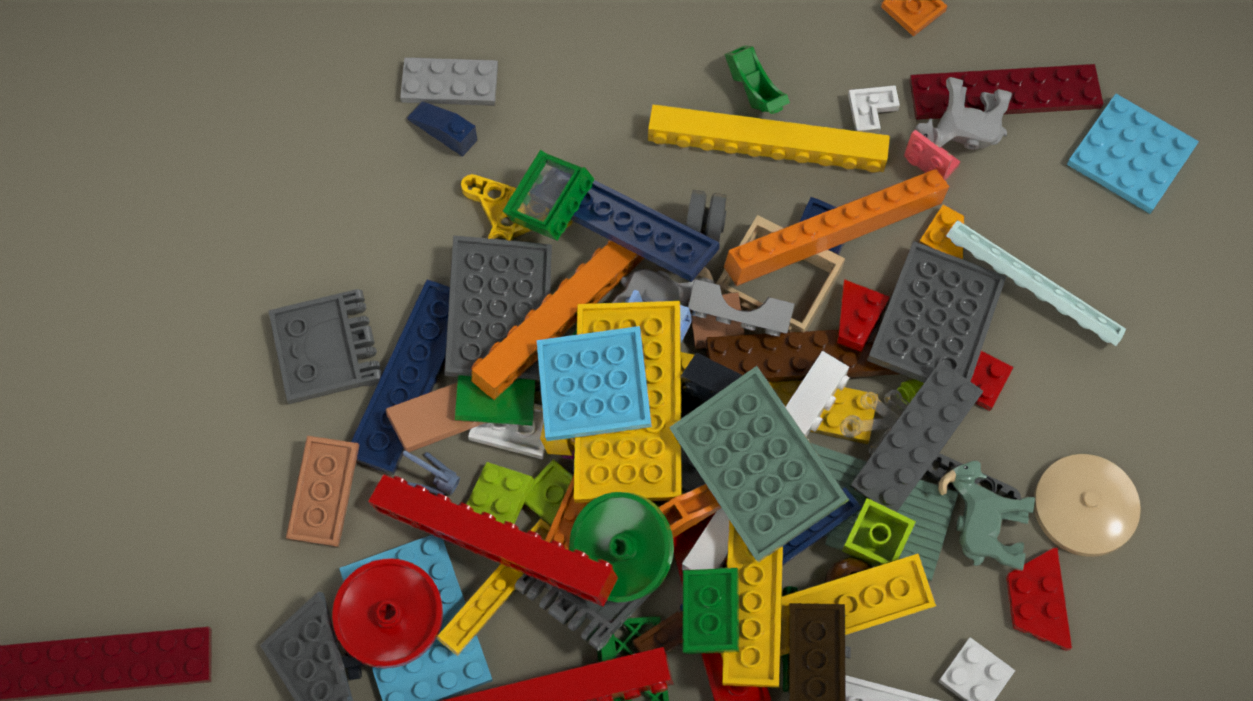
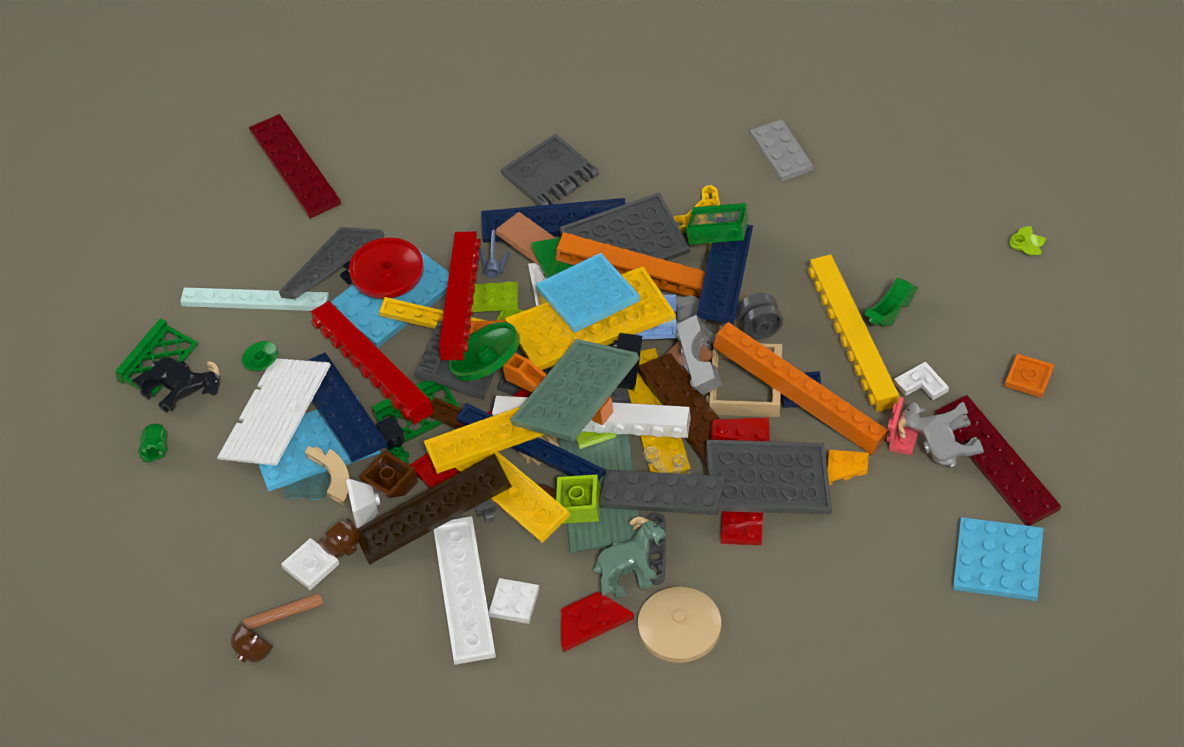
camera: 70 degrees right, 15 degrees down
nougat tile [286,436,359,547] -> none
dark blue slope [407,101,478,157] -> none
green tile [683,568,739,654] -> none
light aqua plate [946,220,1126,346] -> none

